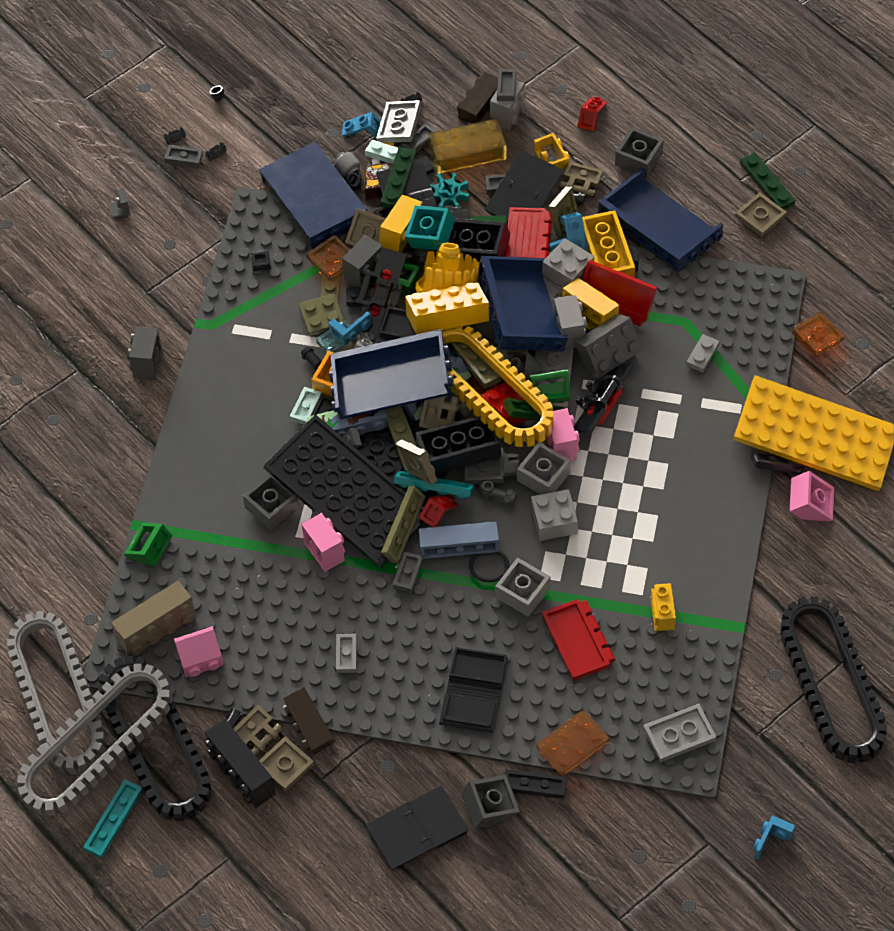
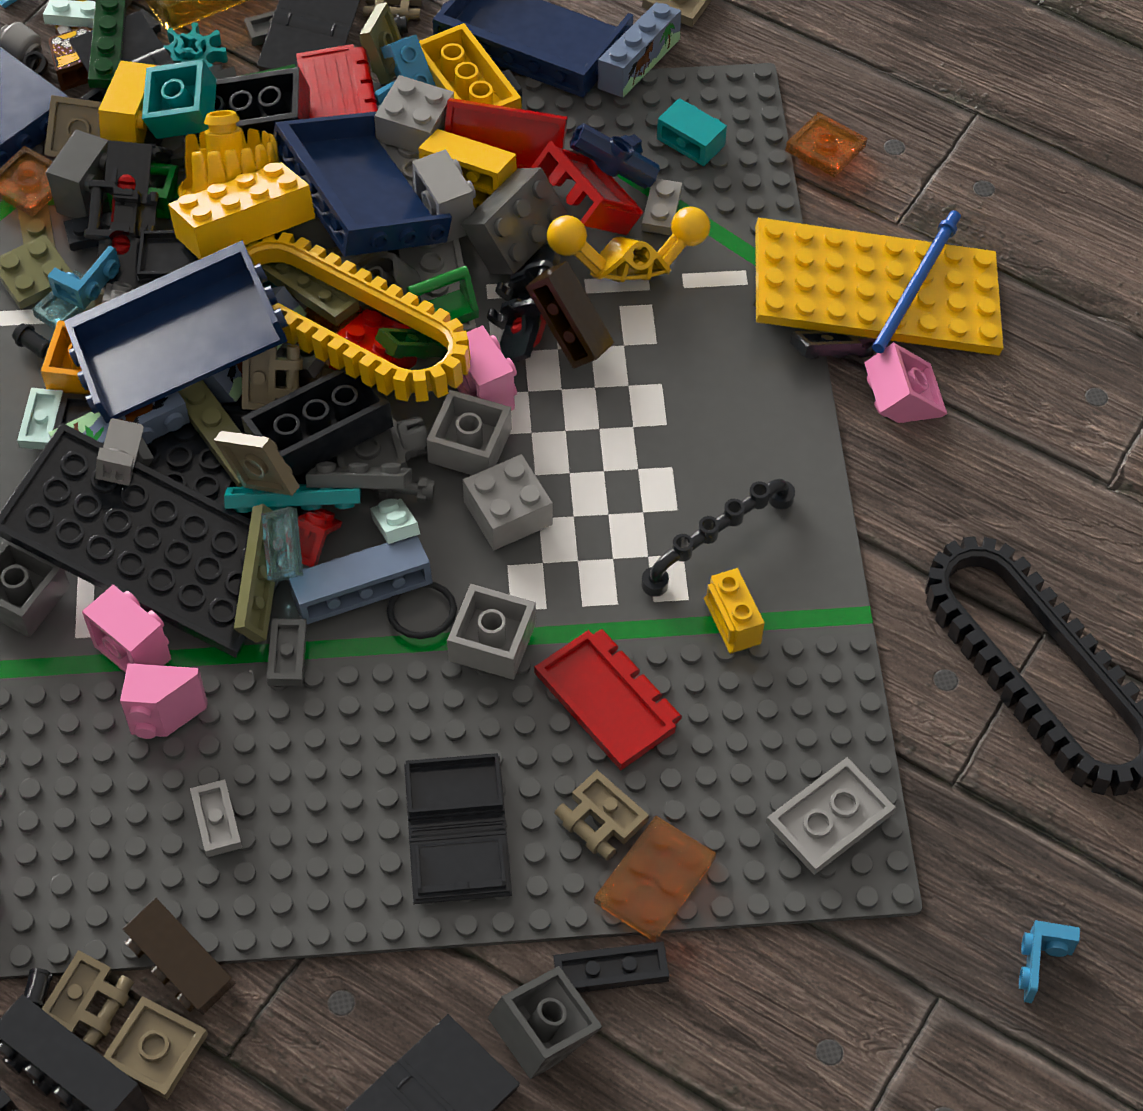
camera: 20 degrees left, 0 degrees up
none -> light grey bracket [95,418,144,486]
none -> bright pink slope [120,663,208,739]
none -> clear light blue plate [261,507,303,582]
none -> dark grey plate [306,462,412,489]
none -> light aqua plate [370,499,420,544]
none -> dark brown brick [526,261,615,369]
none -> red window [532,140,644,235]
none -> yellow piece [547,207,710,282]
none -> dark tan plate [554,770,649,861]
none -> dark blue piece [570,123,660,189]
none -> sand blue brick [598,2,681,97]
none -> black bar [641,479,795,597]
none -> teal brick [657,98,727,167]
none -> blue bar [872,210,961,353]

